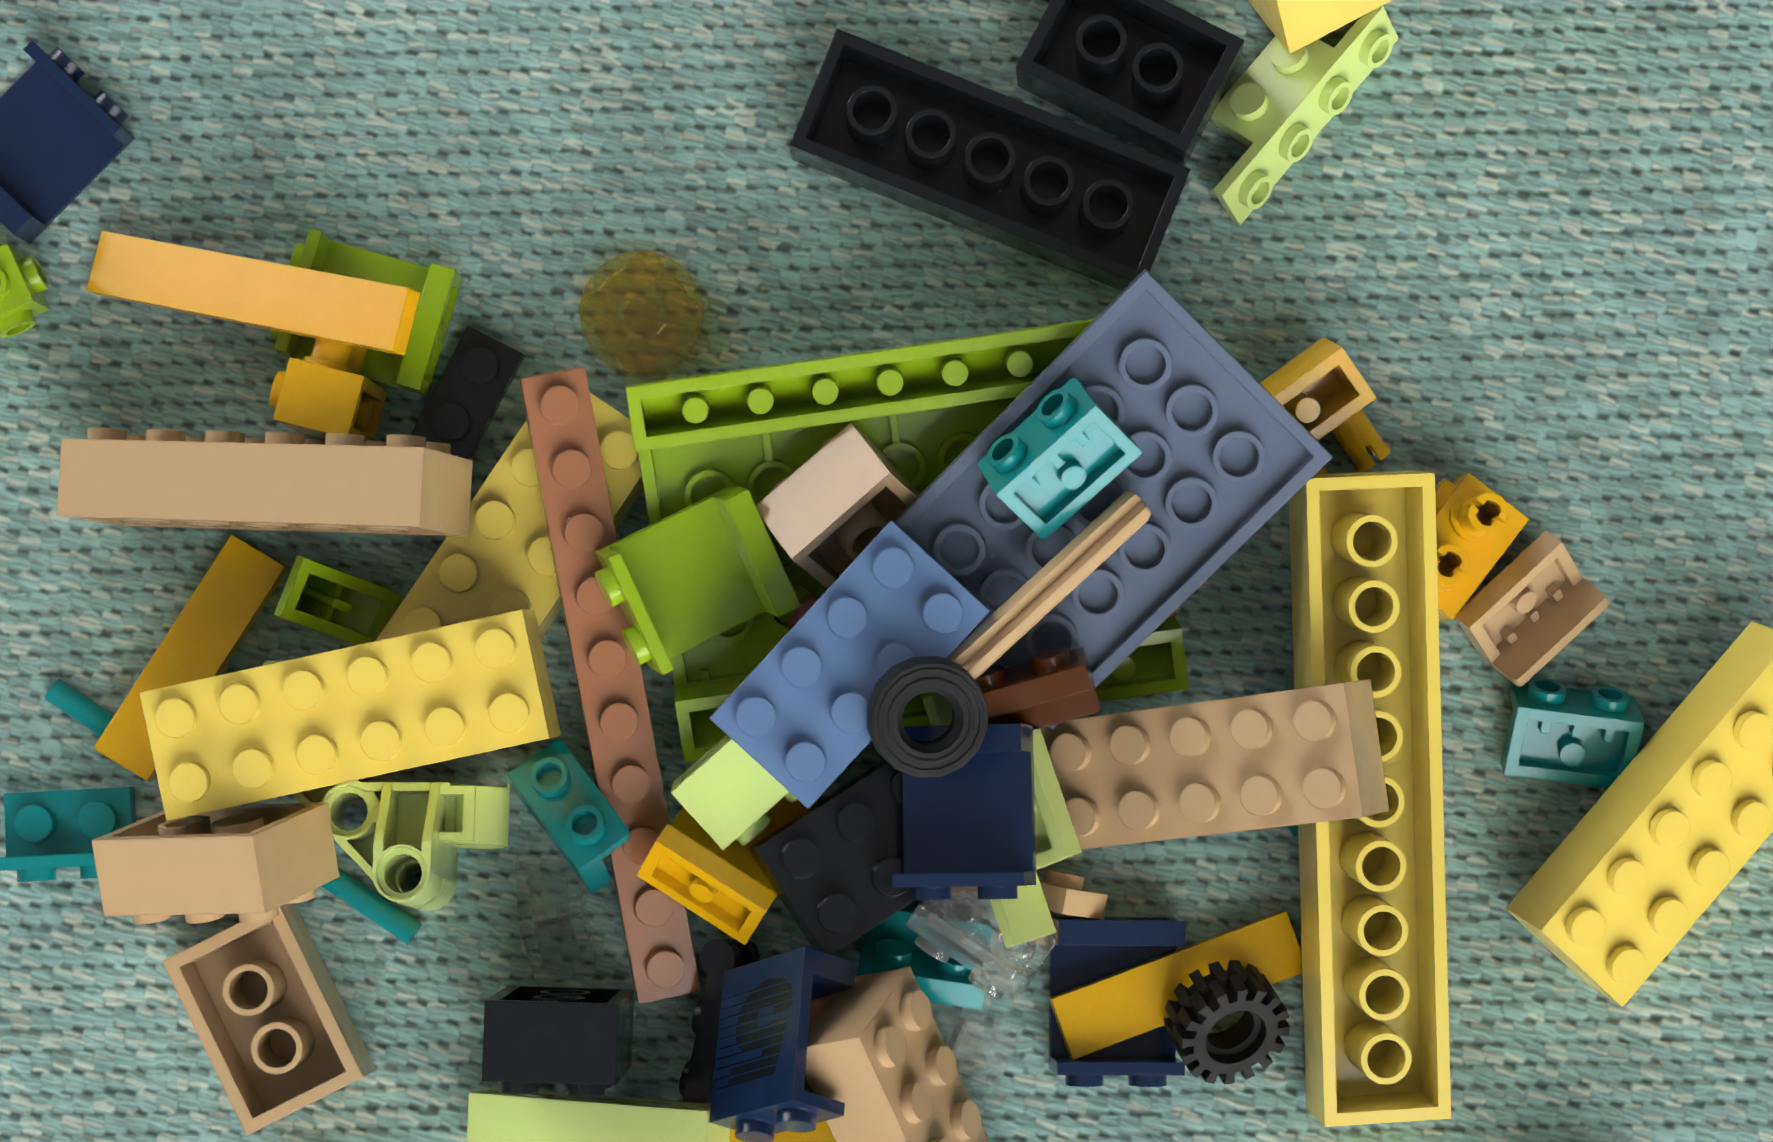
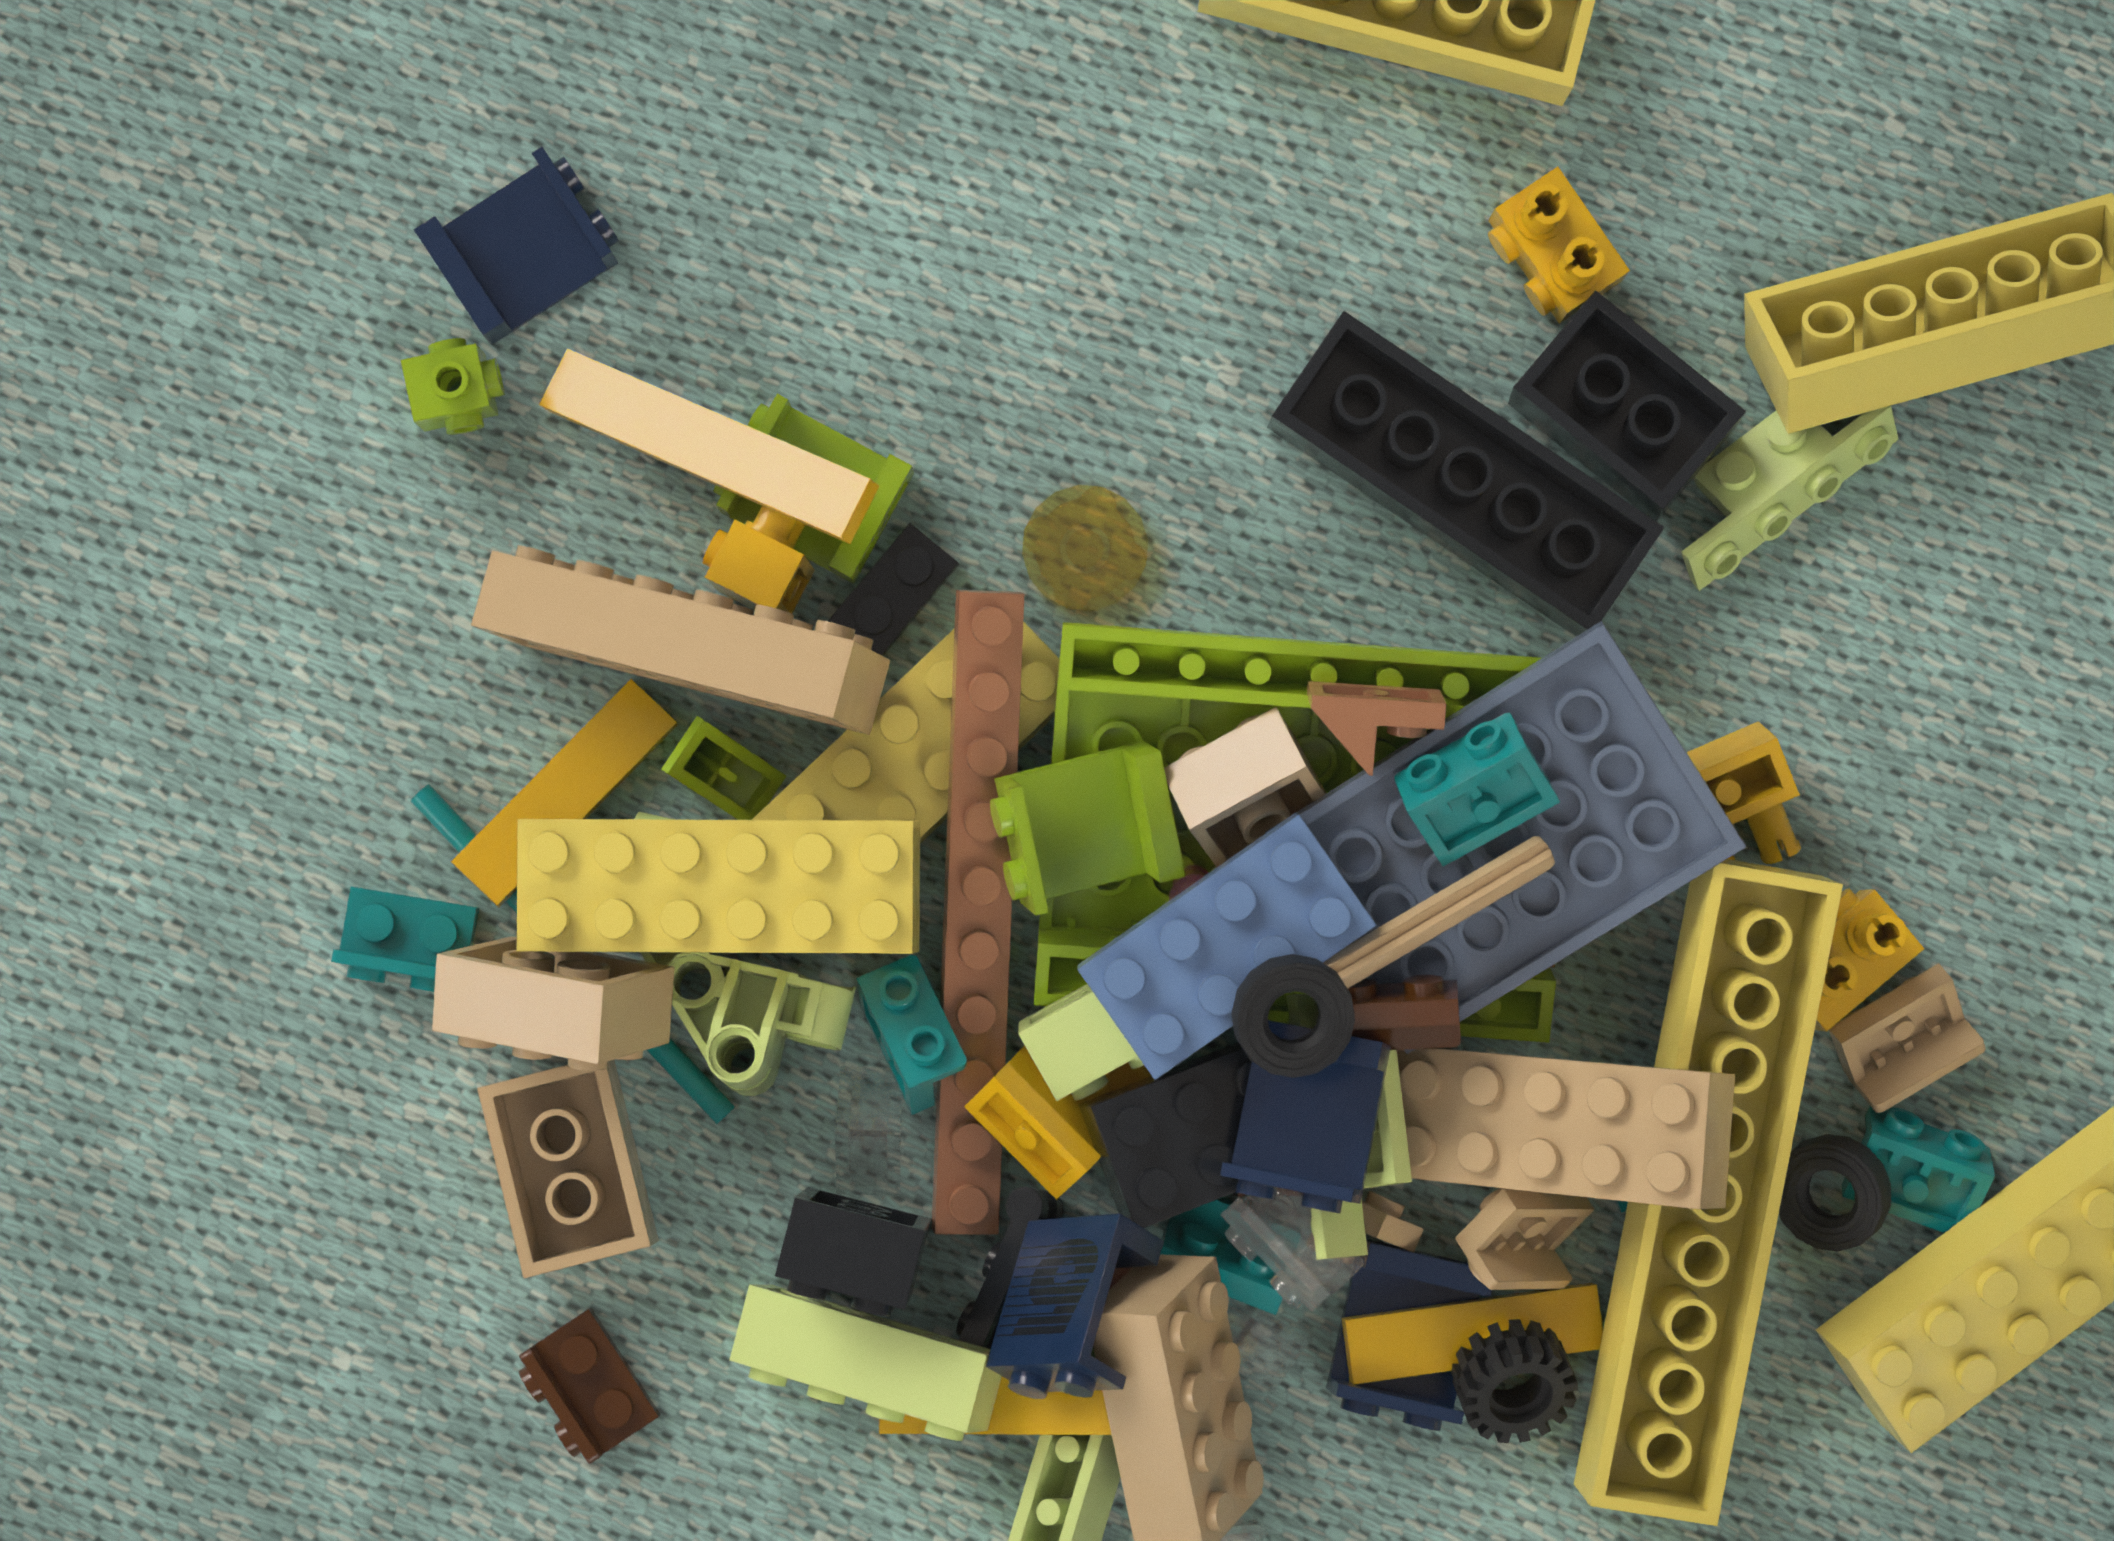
camera: 10 degrees right, 0 degrees up
none -> nougat slope [1307,681,1446,776]
none -> tan bracket [1455,1188,1595,1290]
none -> black tyre [1779,1134,1891,1252]

